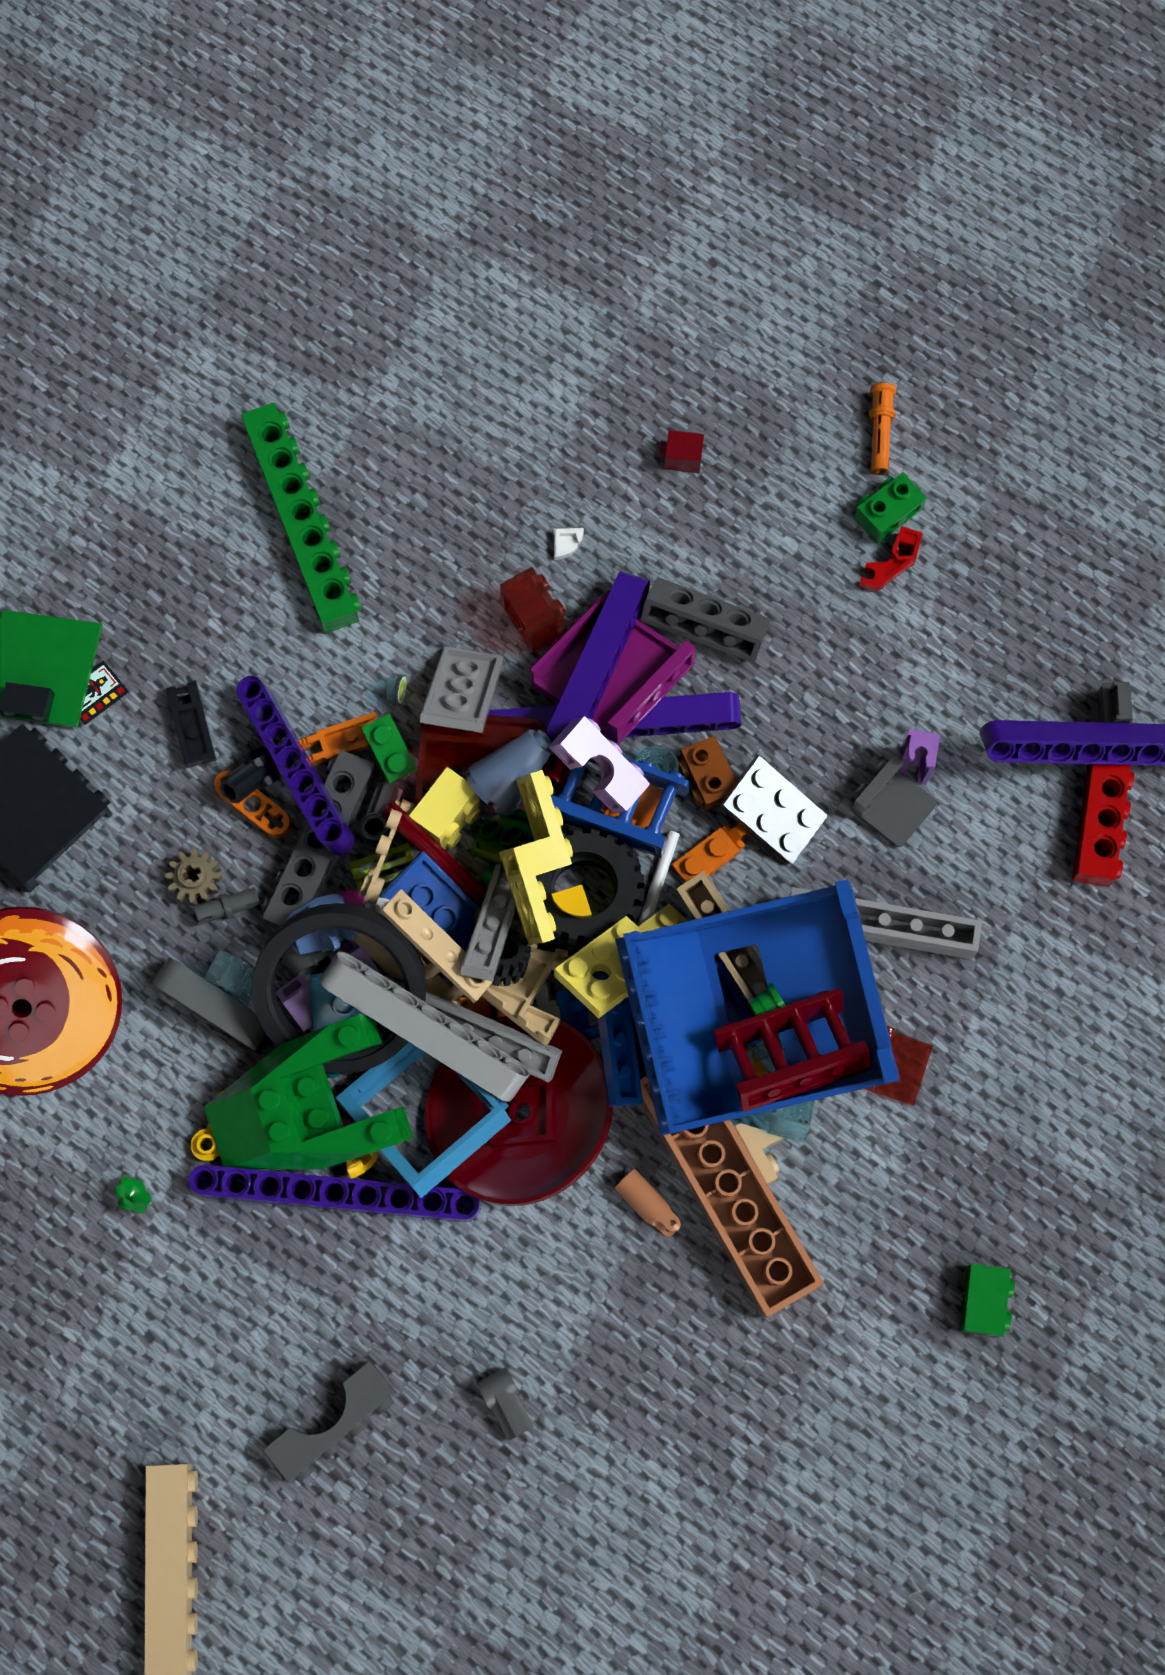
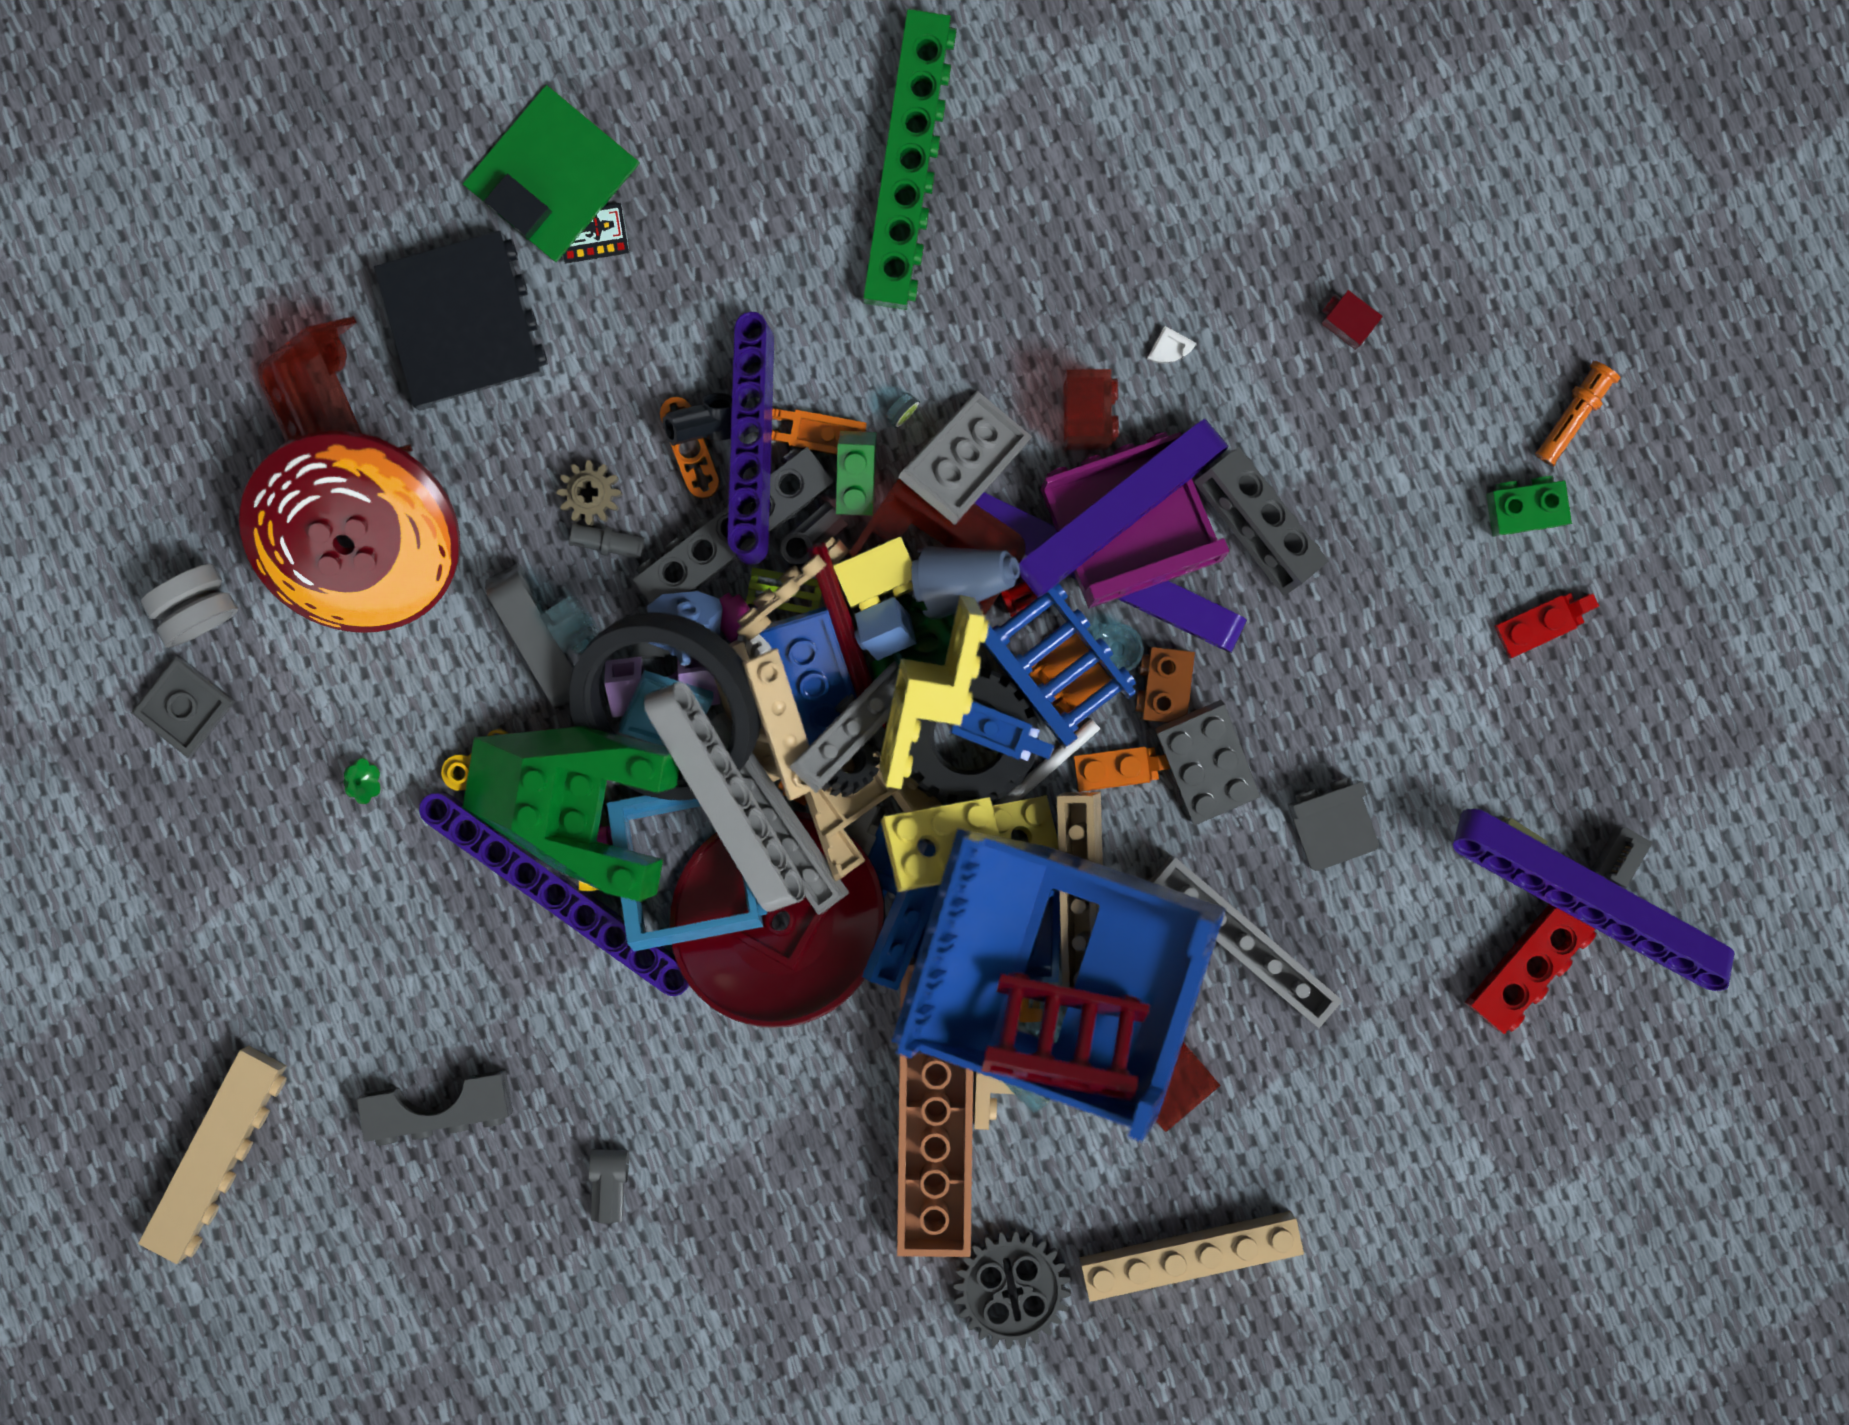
camera: 30 degrees right, 15 degrees up
black plate [166,680,217,768] -> none
arch [548,716,650,813] -> none
yellow tile [551,885,592,918] -> none
nougat piece [614,1168,681,1237] -> none
green piece [748,983,786,1016] -> none
red piece [859,526,923,591] -> none
medium lavender hinge [899,729,940,785] -> none
green brick [959,1263,1015,1338] -> none
none -> medium blue brick [854,597,916,660]
none -> blue hinge [950,701,1054,761]
none -> dark grey gear [953,1228,1071,1350]
none -> tan brick [1079,1211,1304,1302]
none -> red hinge [1494,593,1599,659]

